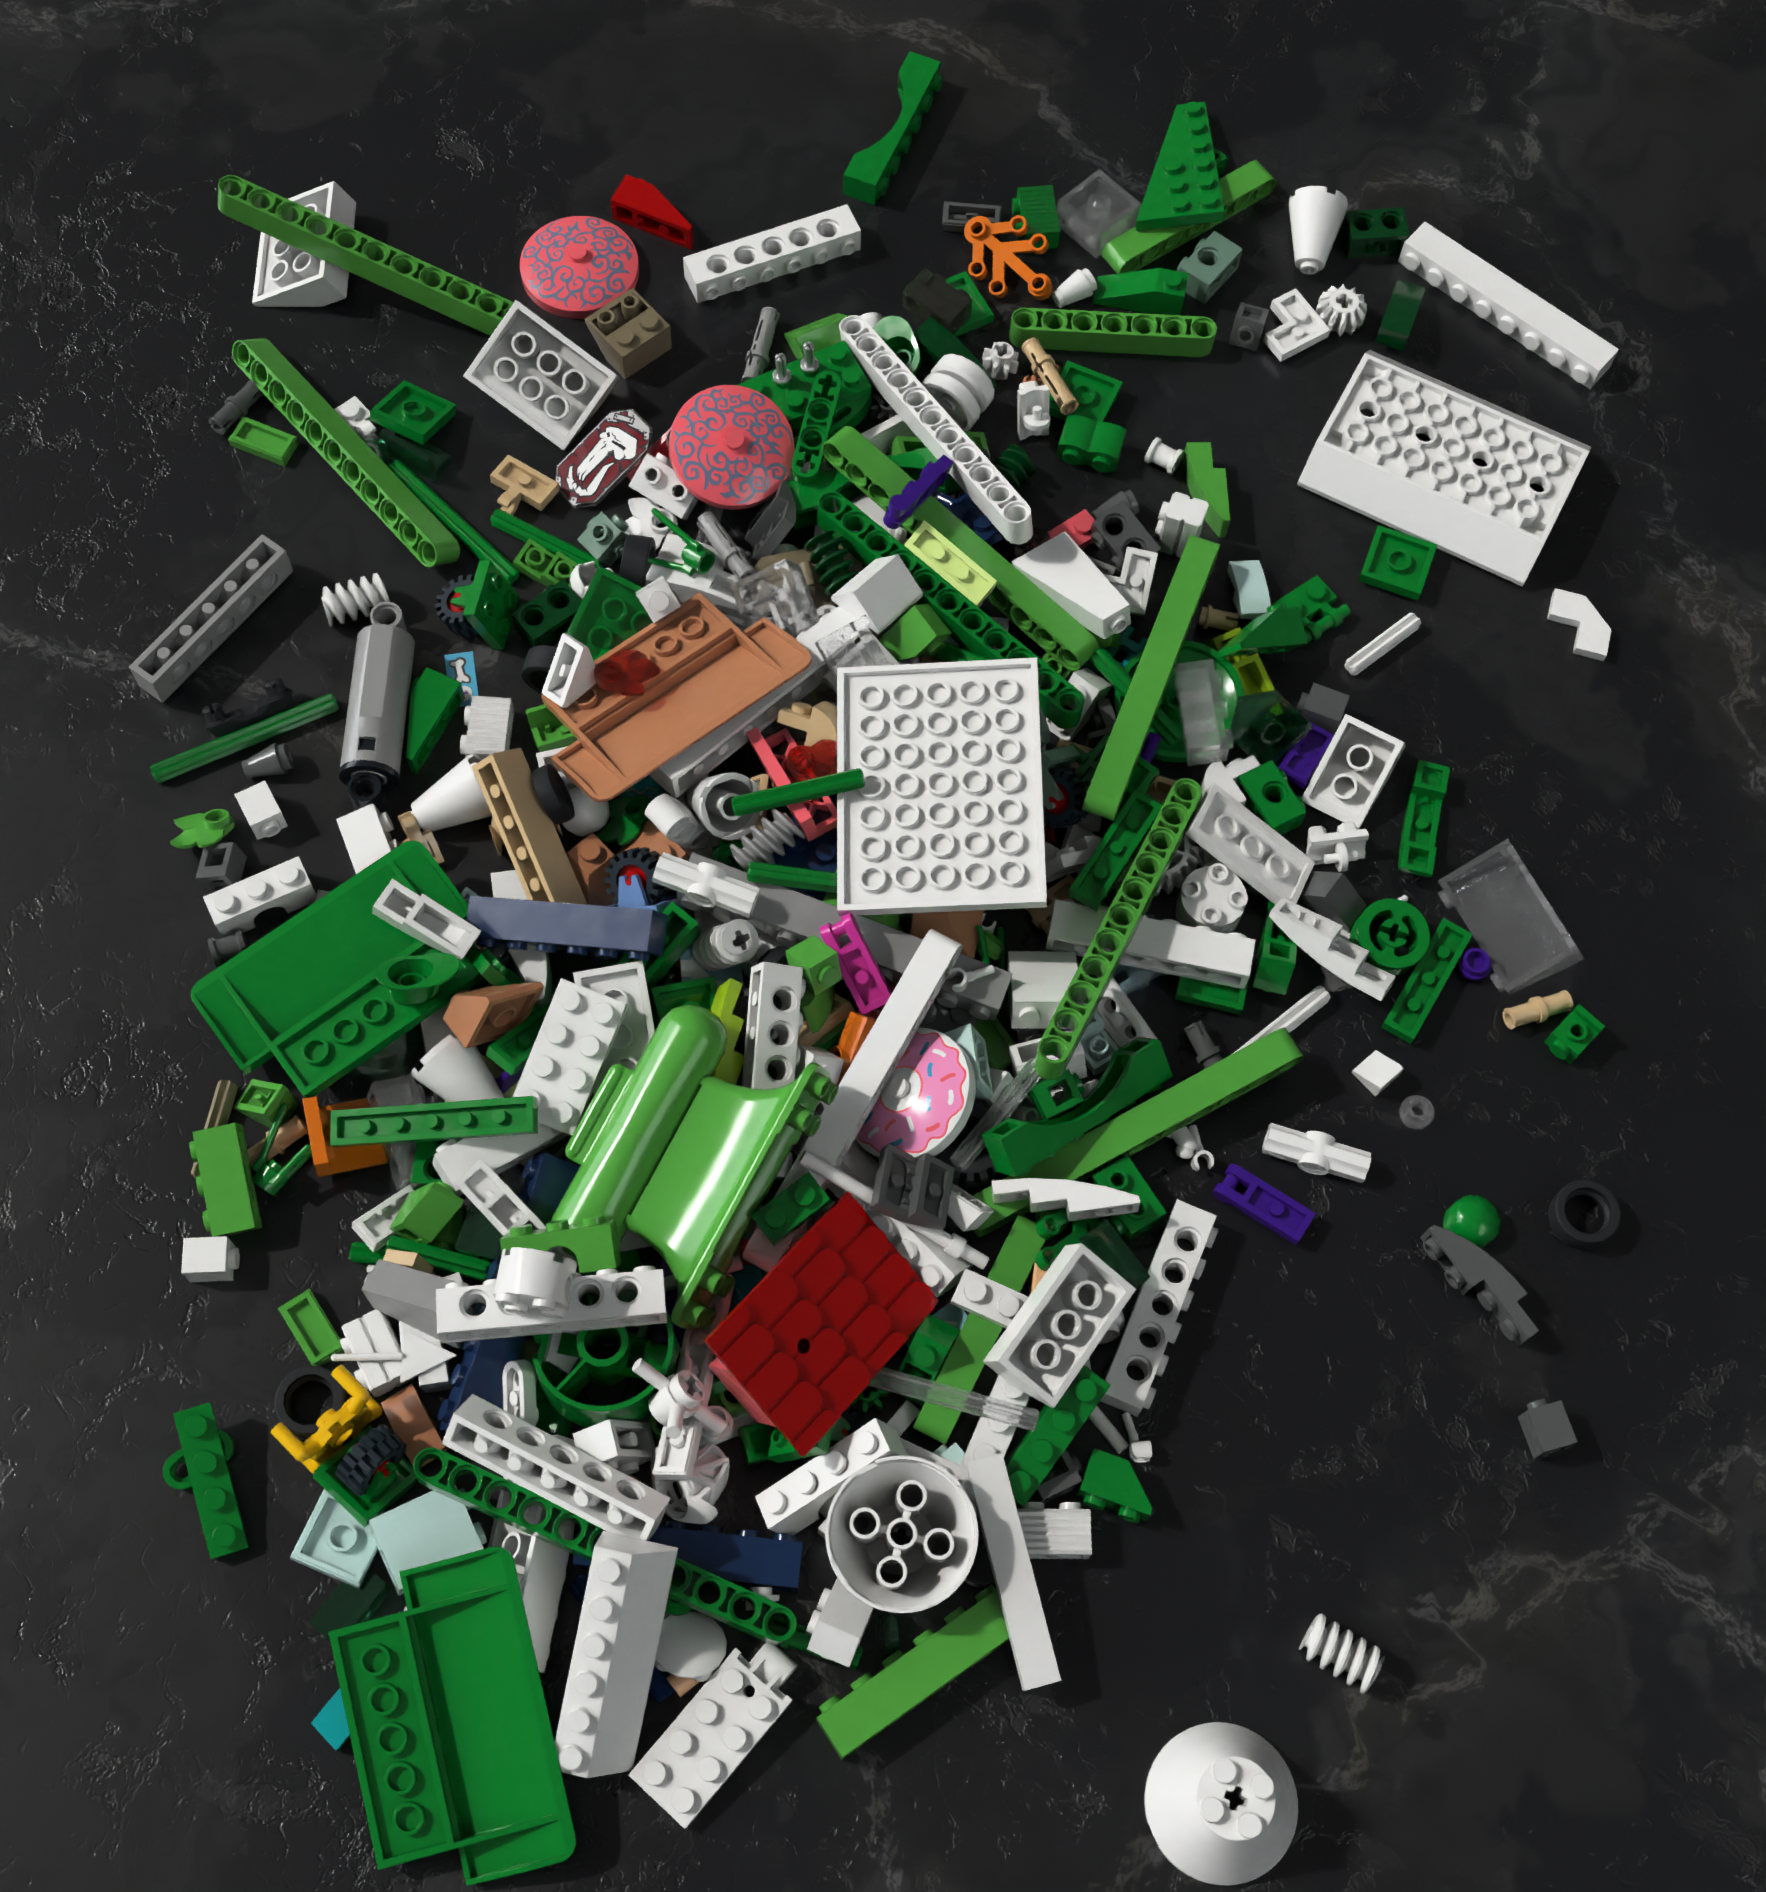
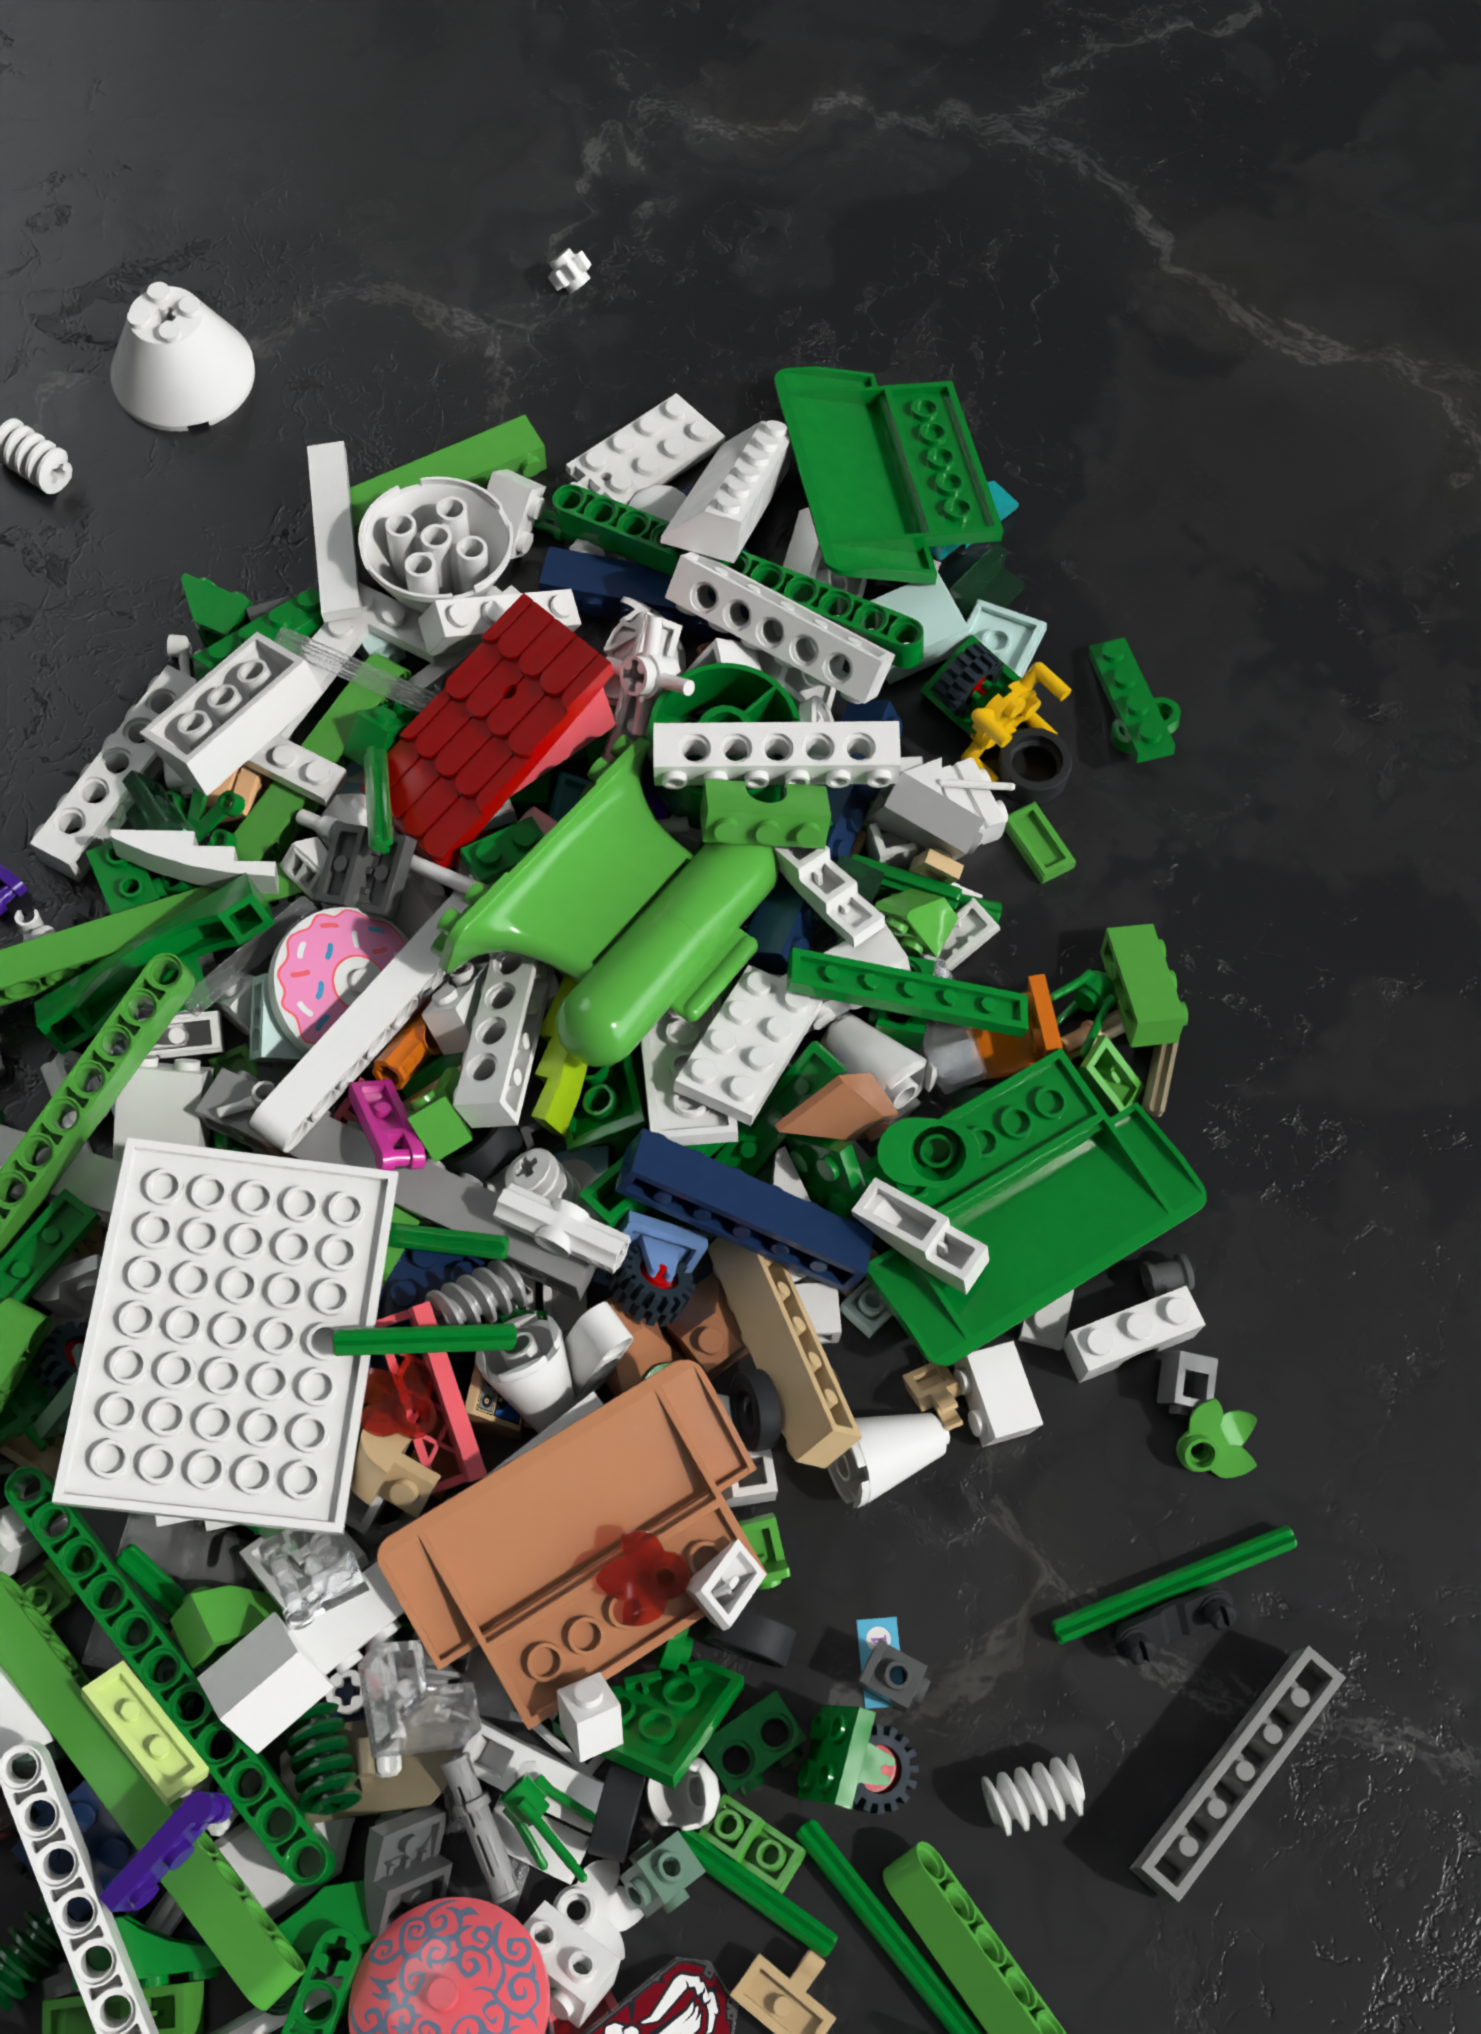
camera: 175 degrees left, 0 degrees up
white brick [181,1236,240,1282] -> none
white brick [234,781,288,840] -> none
dark grey cone [241,743,294,779] -> none
light grey piece [339,601,415,812] -> none
nougat slope [381,1383,448,1468] -> none
green slope [406,667,465,775] -> none
white brick [460,696,514,760] -> none
white brick [493,1247,577,1319] -> none
white brick [1017,1502,1092,1559] -> none
none -> green axle [364,745,393,854]
none -> dark grey brick [856,1638,931,1712]

